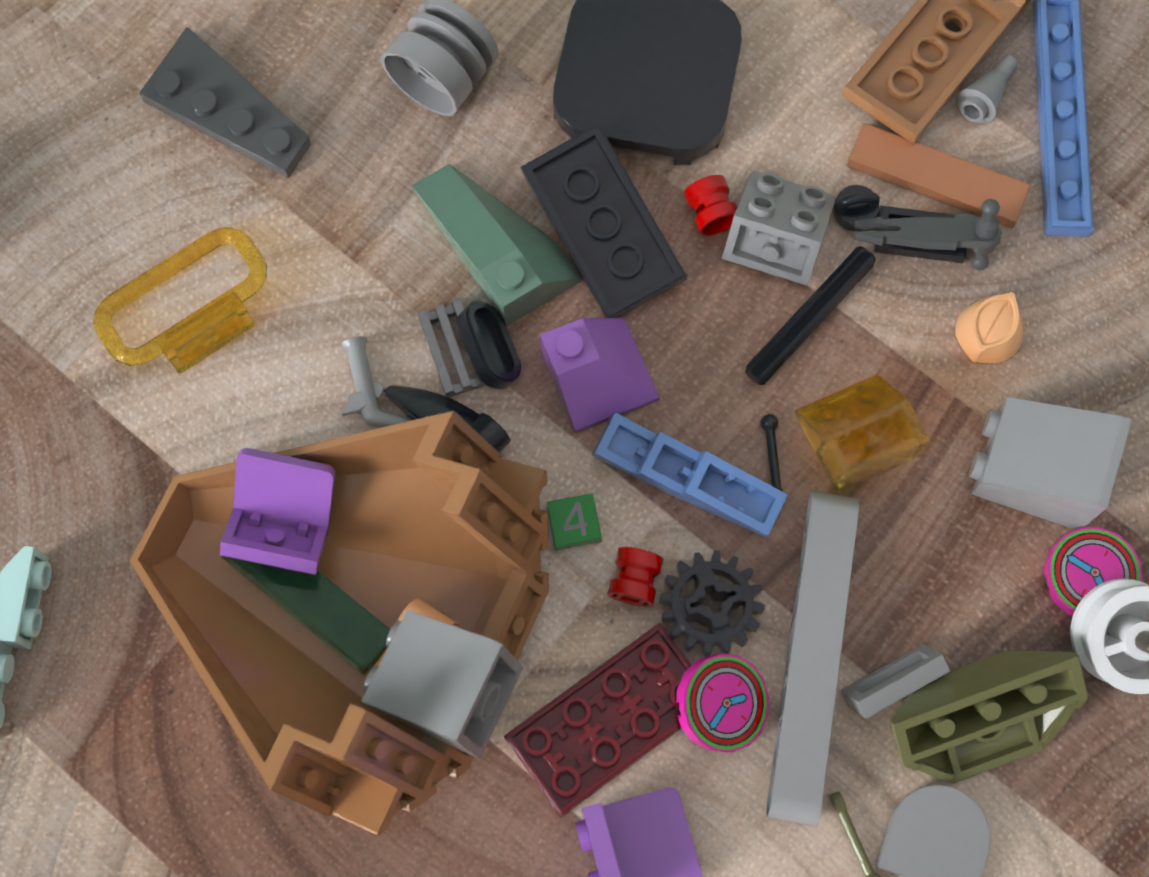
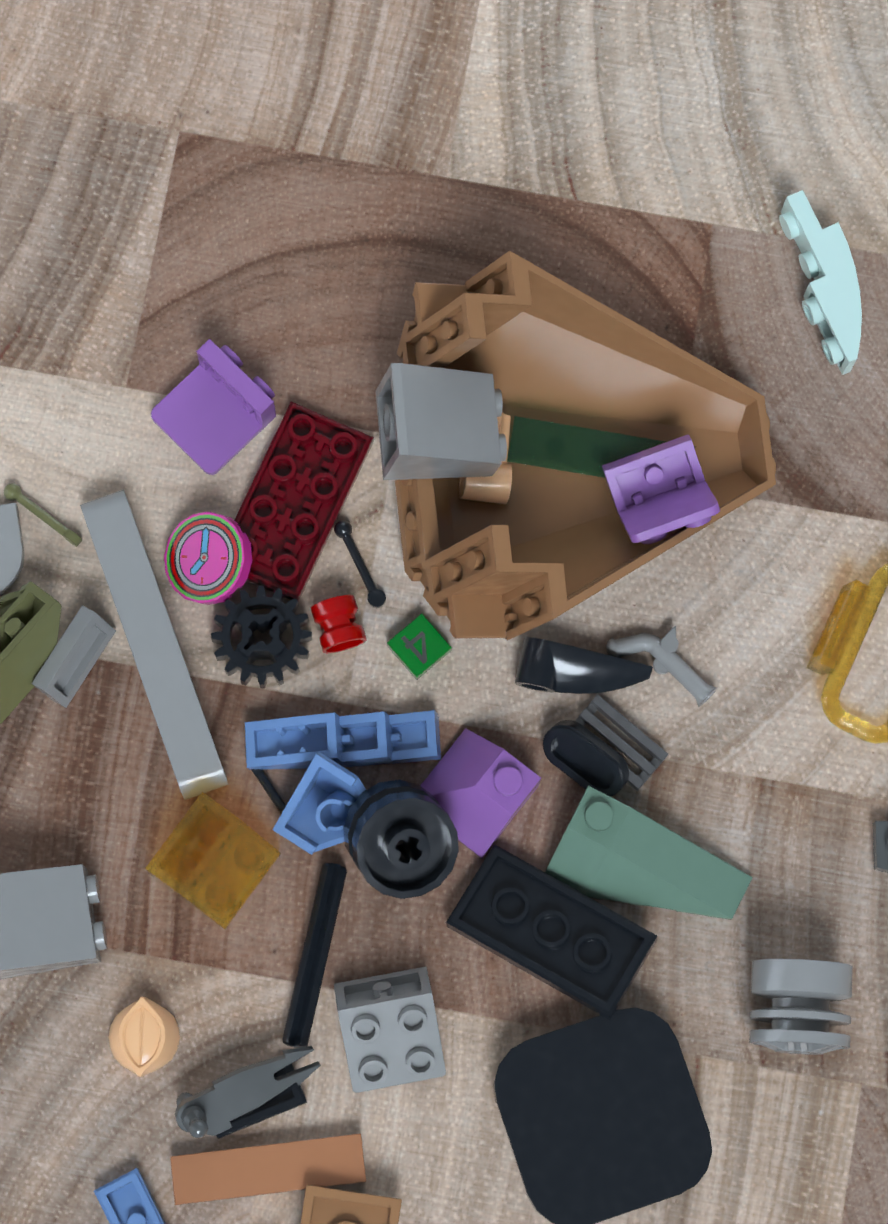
camera: 145 degrees right, 5 degrees up
red wheel [684,175,737,236] -> none
black tile [833,185,880,231] -> none
none -> medium blue slope [272,752,366,855]
none -> black hinge [334,520,386,608]
none -> black wheel [343,779,459,899]

